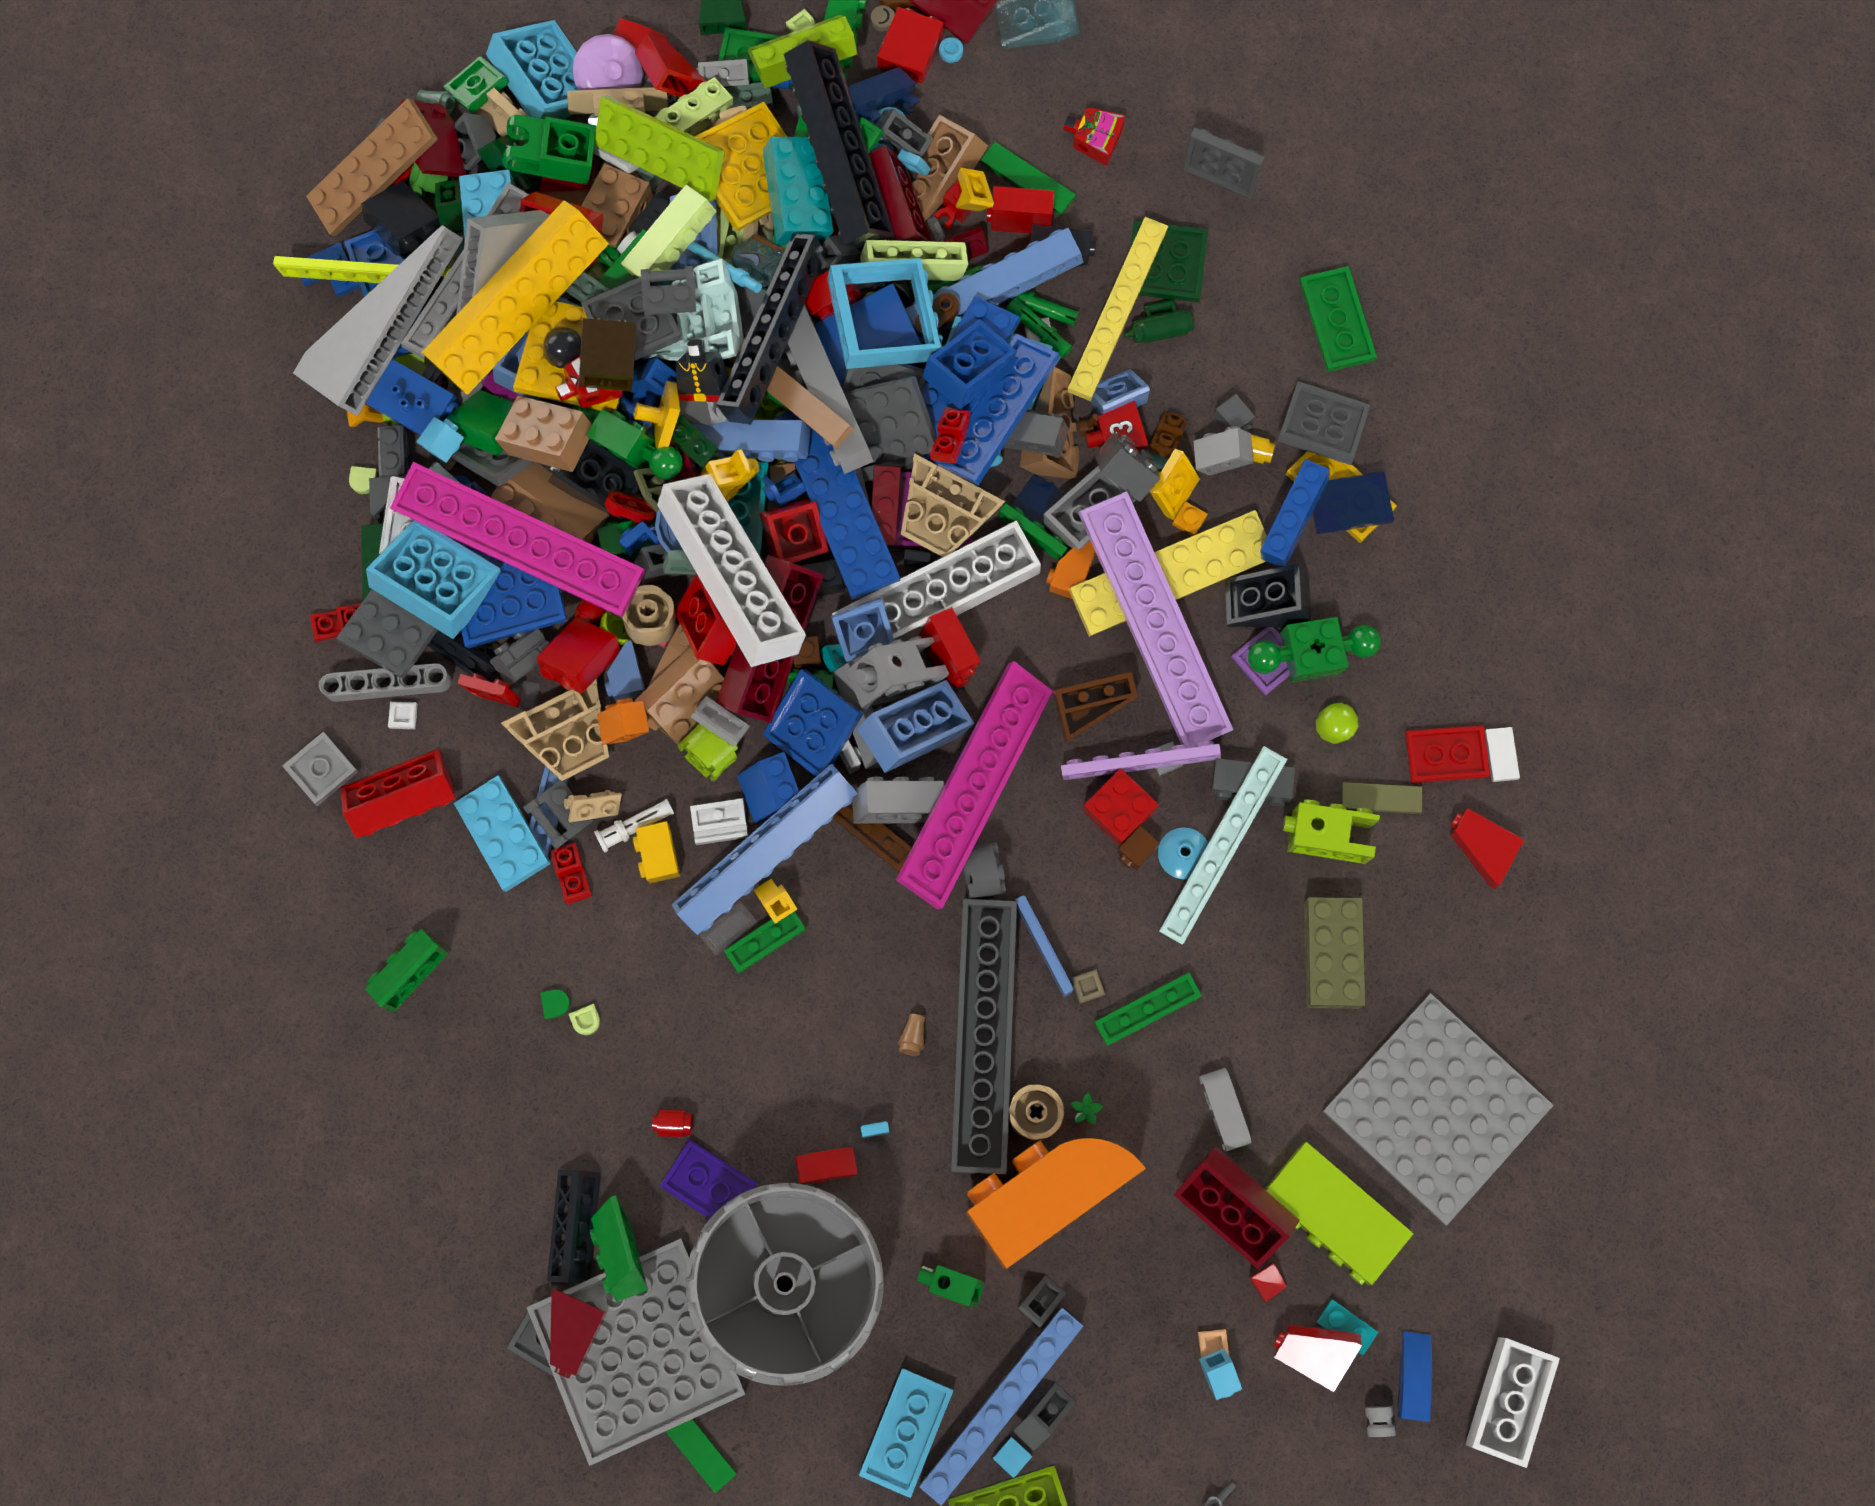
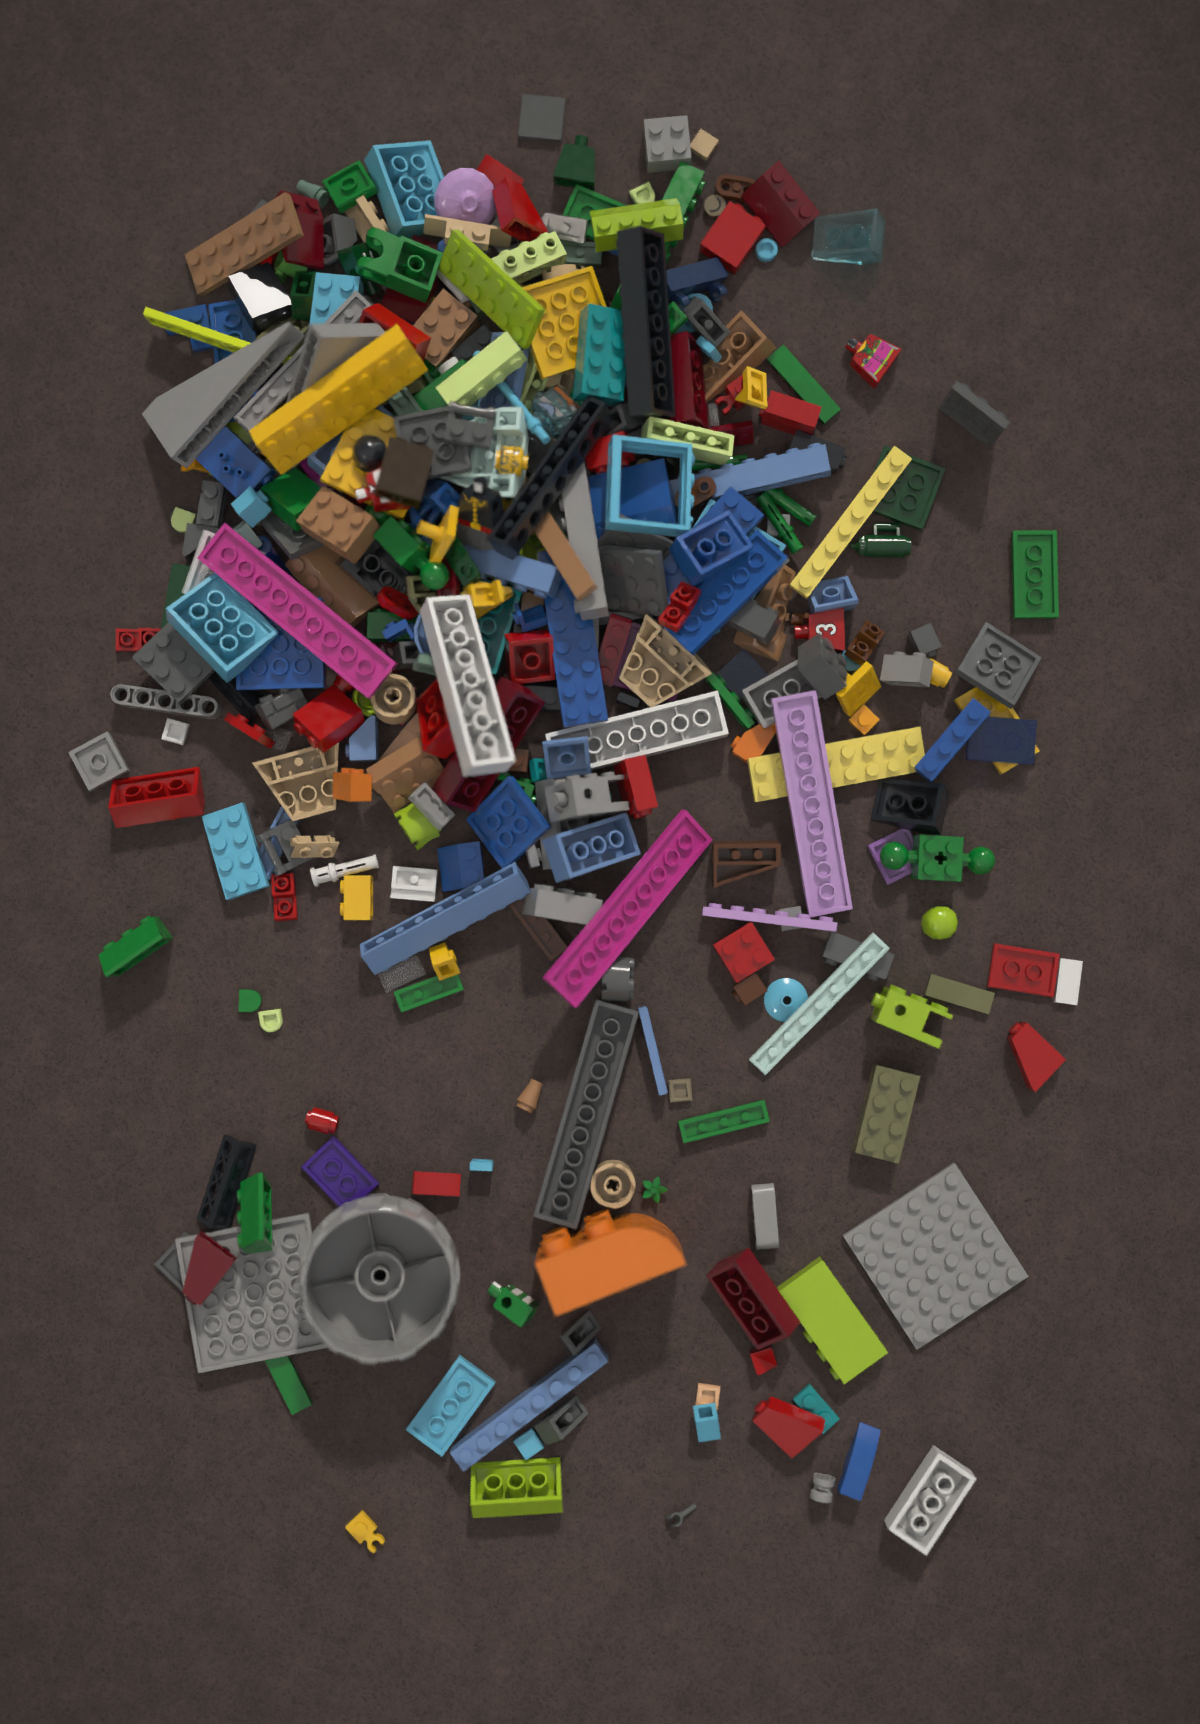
camera: 15 degrees right, 10 degrees up
none -> yellow head [495,446,528,477]

